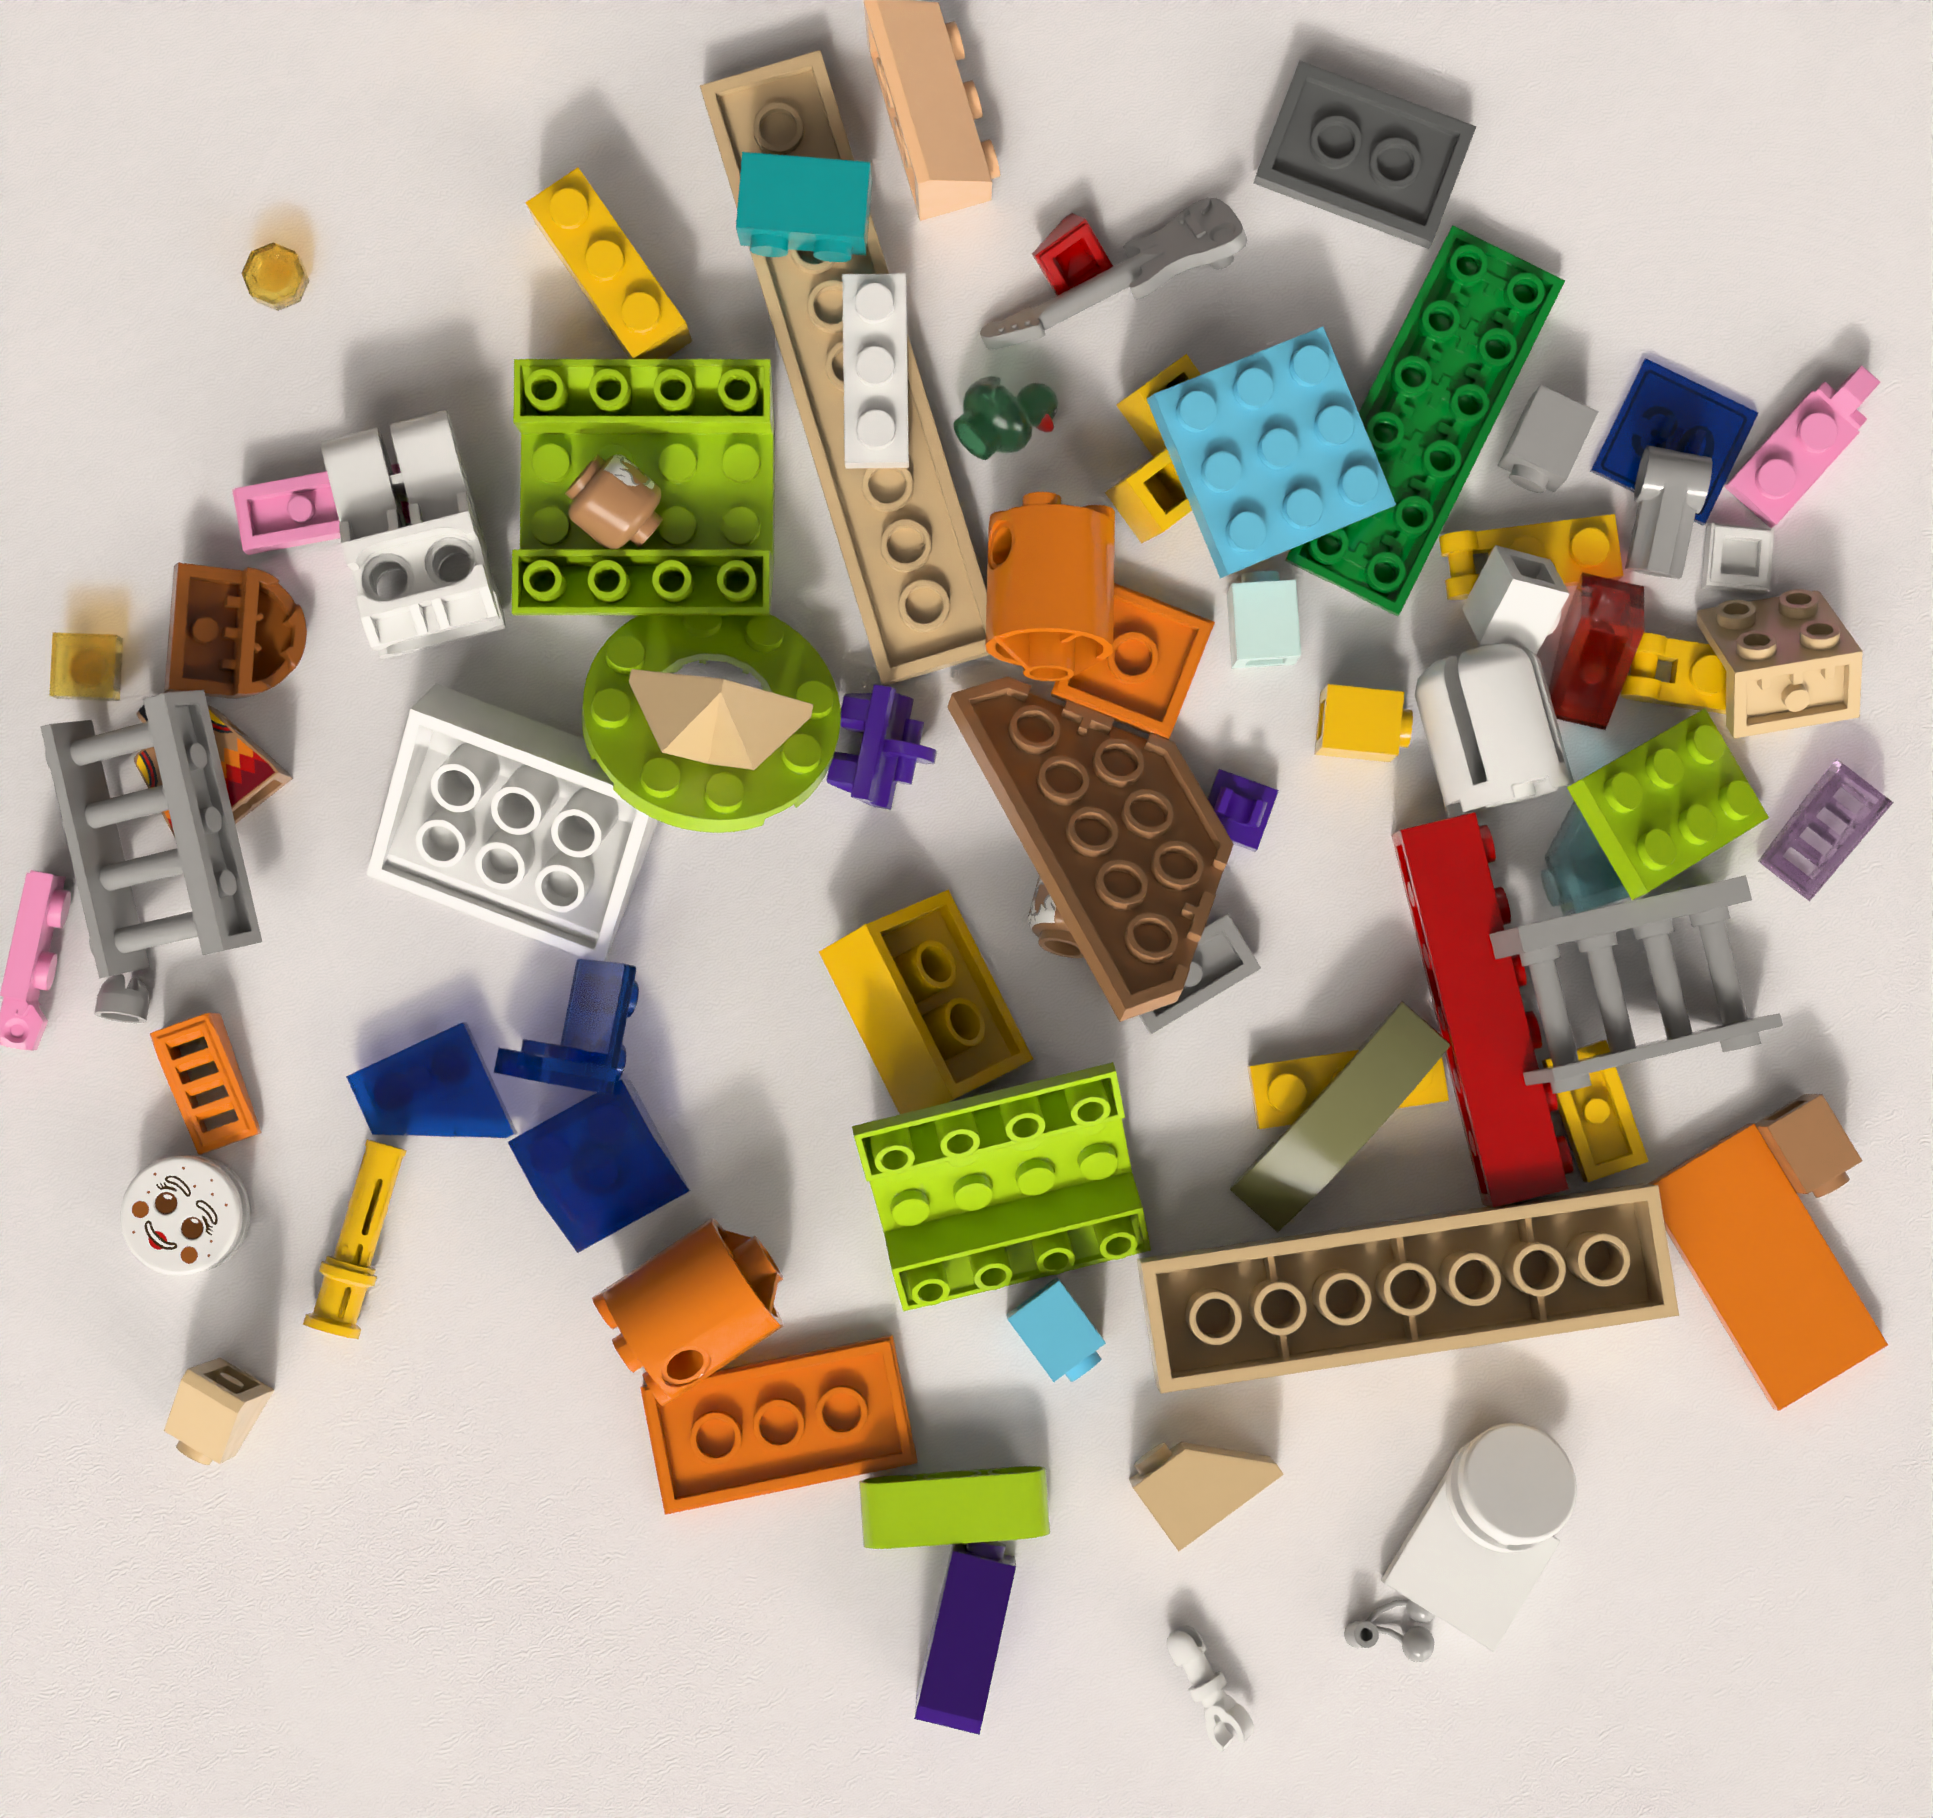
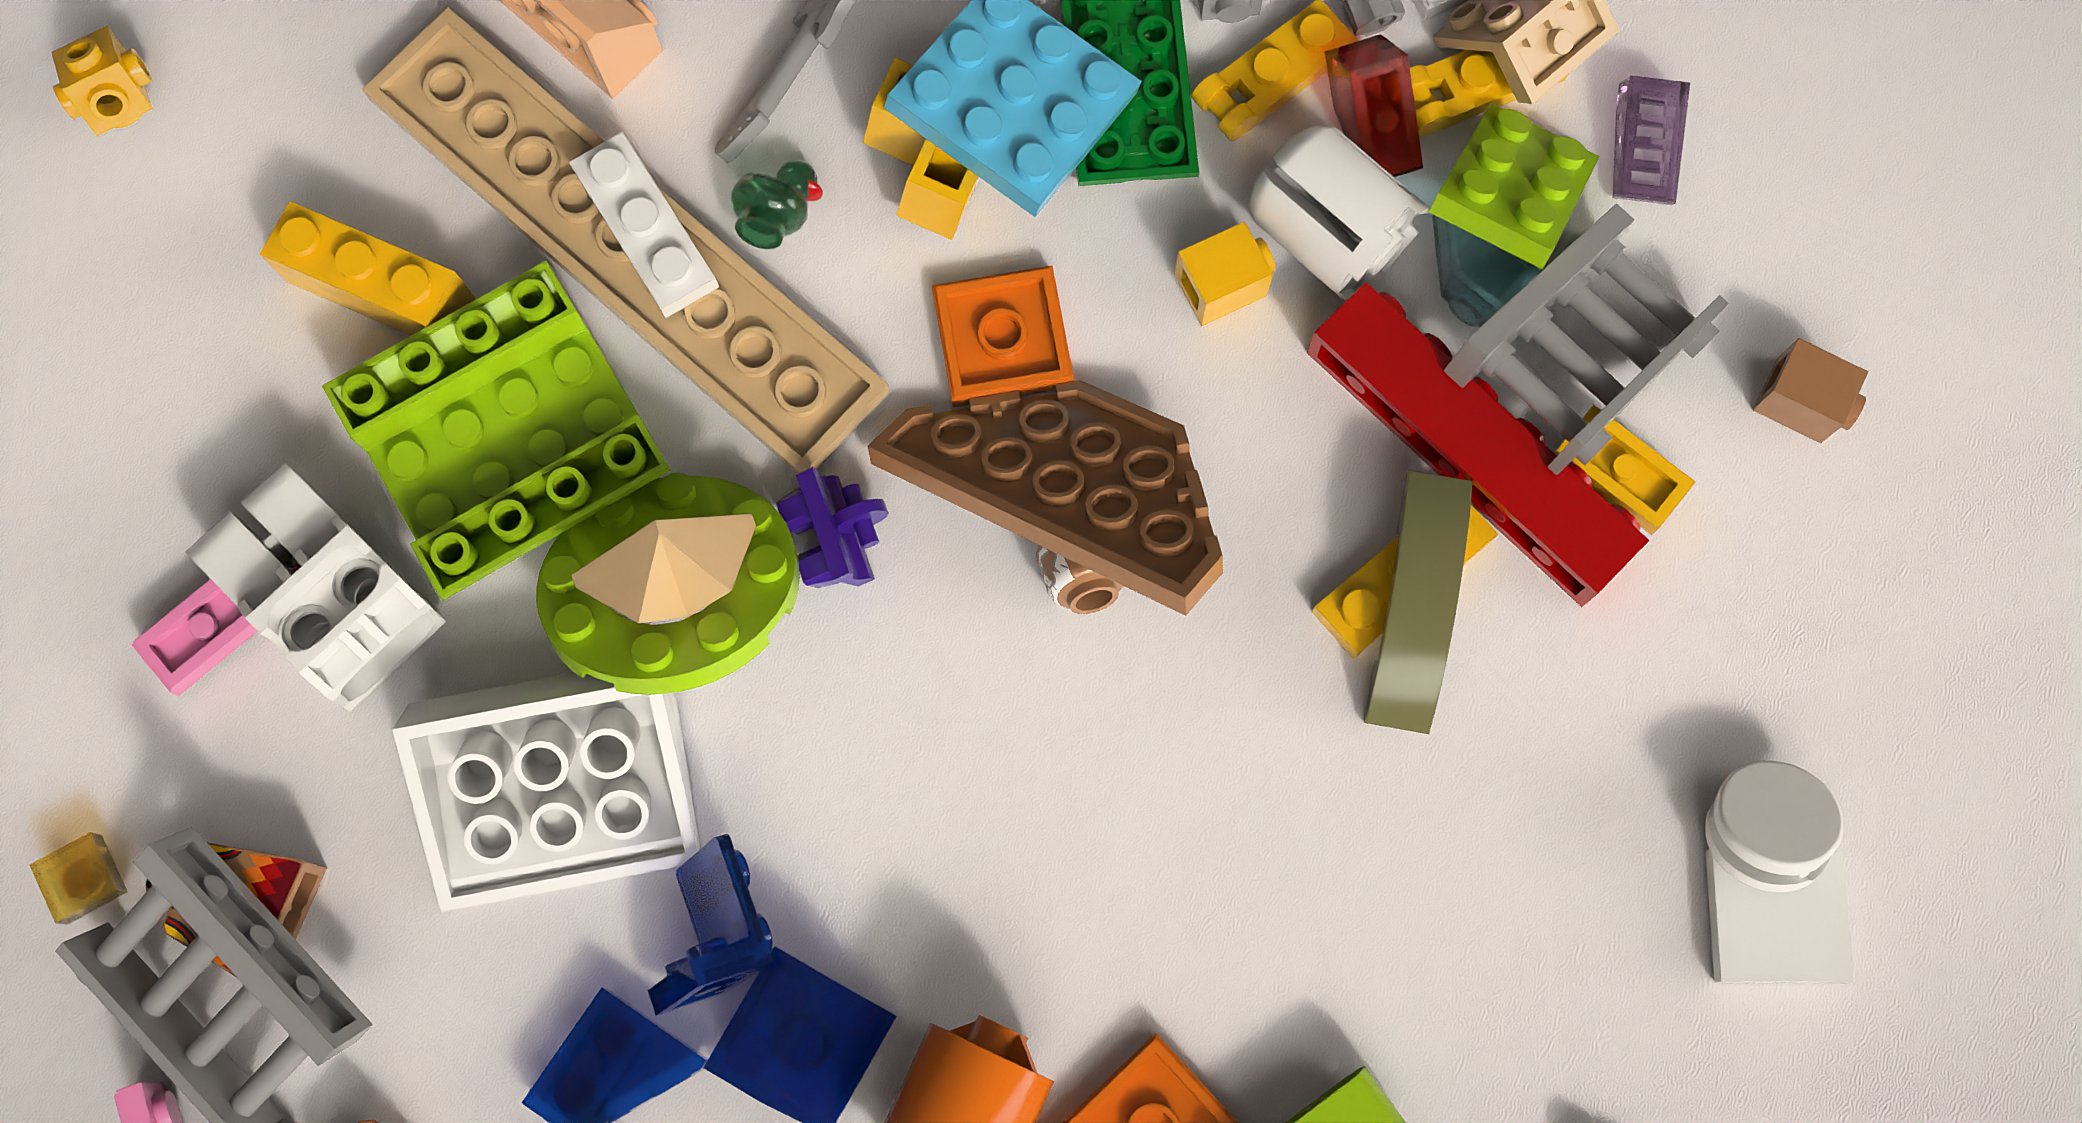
camera: 30 degrees left, 10 degrees down
dark orange slope [164,562,307,699] -> none
clear yellow tile [241,242,310,311] -> none
medium nougat head [565,455,663,549] -> none
teal brick [736,152,872,262] -> none
yellow slope [819,889,1034,1114] -> none
lime slope [852,1062,1151,1312] -> none
orange cylinder [985,492,1115,681] -> none
medium azure brick [1006,1277,1106,1382] -> none
red slope [1032,213,1113,296] -> none
tan slope [1129,1442,1284,1552] -> none
tan brick [1137,1183,1679,1394] -> none
light grey plate [1139,914,1261,1034] -> none
dark purple tile [1207,769,1279,852] -> none
light aqua brick [1227,571,1301,669] -> none
light grey piece [1344,1599,1435,1662] -> none
white brick [1462,545,1570,655] -> none
orange tile [1648,1123,1888,1411] -> none

